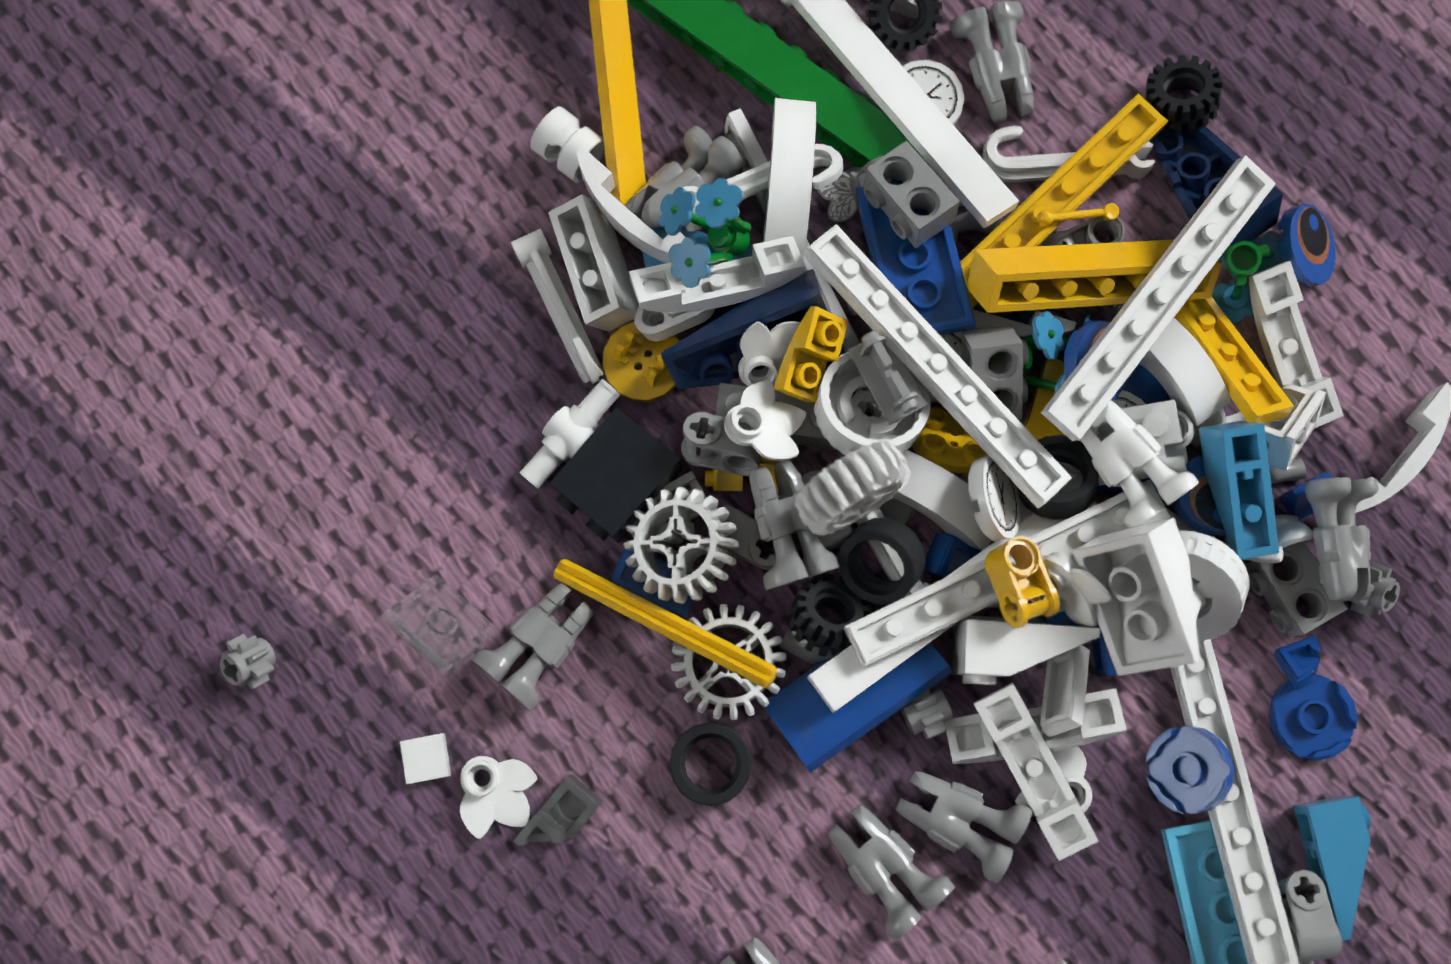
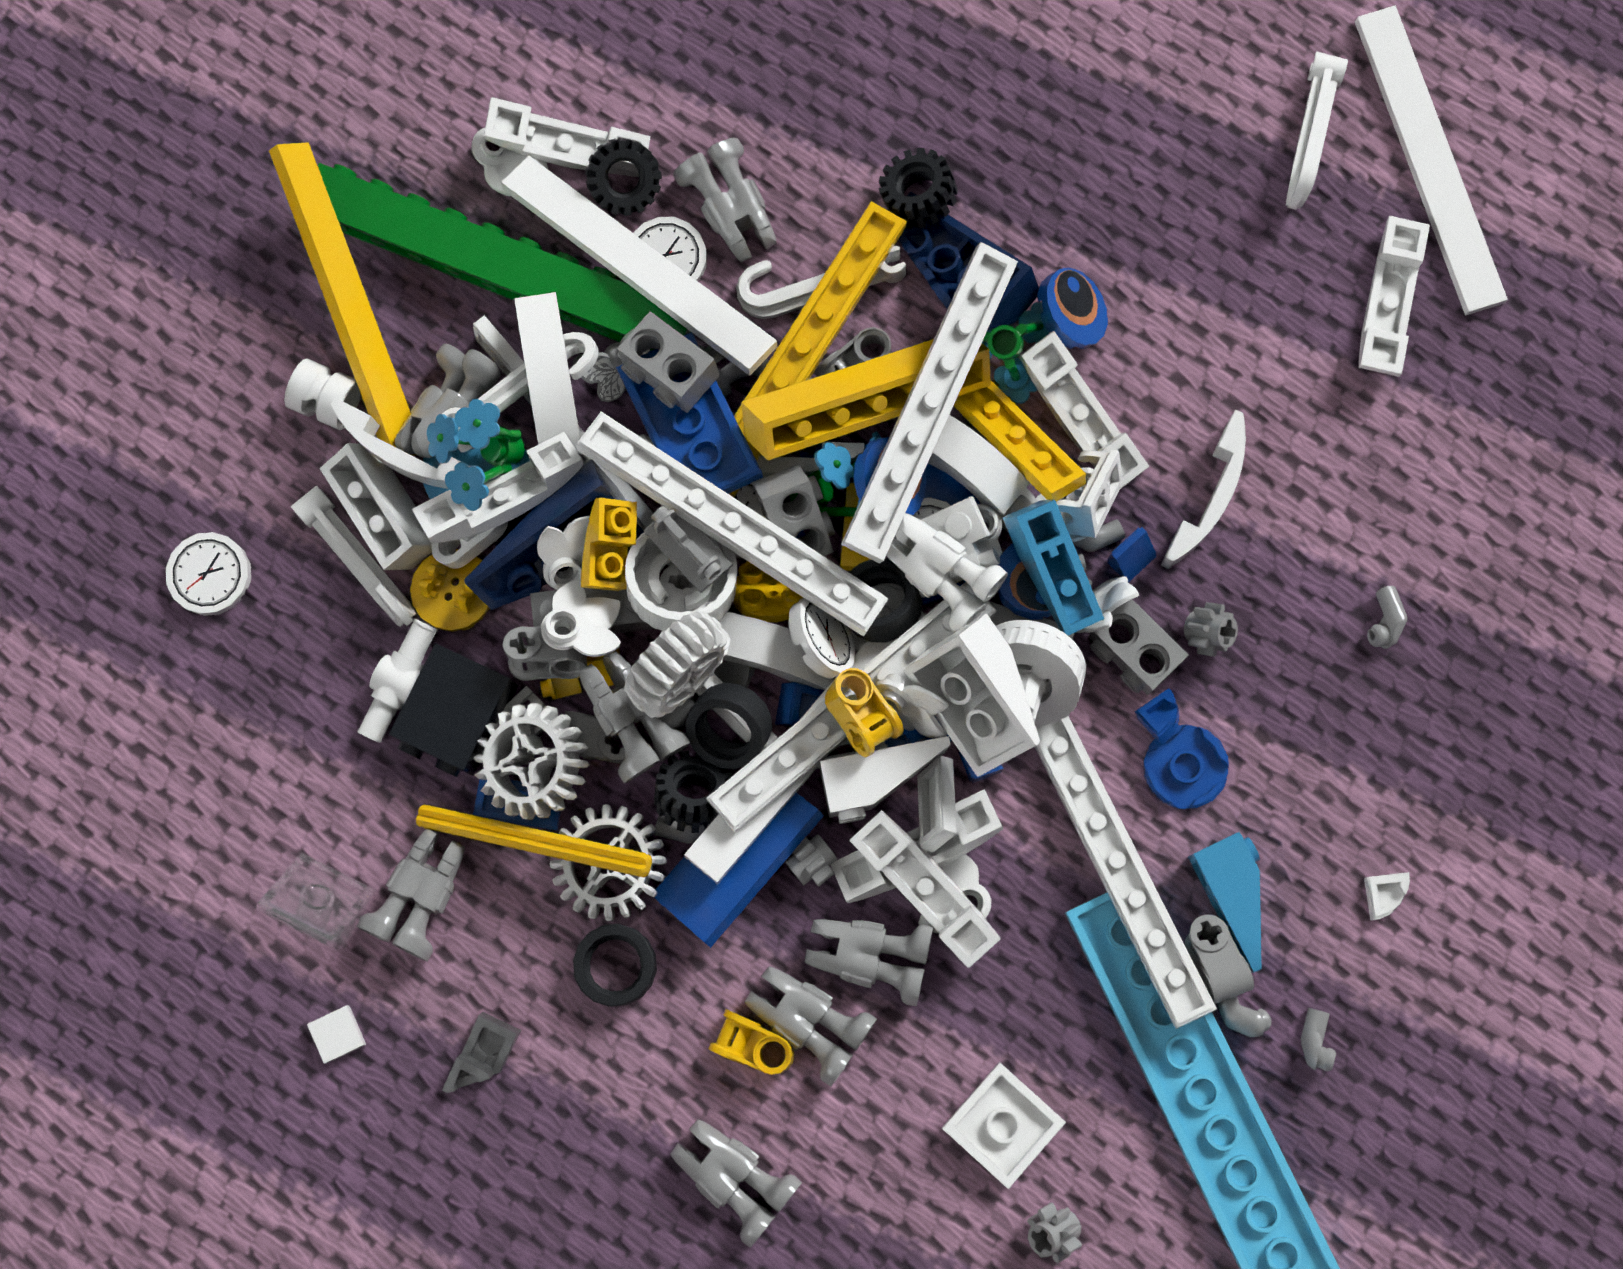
camera: 10 degrees left, 0 degrees up
light grey gear [220,634,276,689] -> none
white plate [460,756,538,839] -> none
yellow hinge [1037,203,1119,227] -> none
tile [1146,725,1234,814] -> none
light grey piece [1305,477,1378,601] -> none
none -> white tile [166,532,251,616]
none -> yellow piece [708,1009,795,1075]

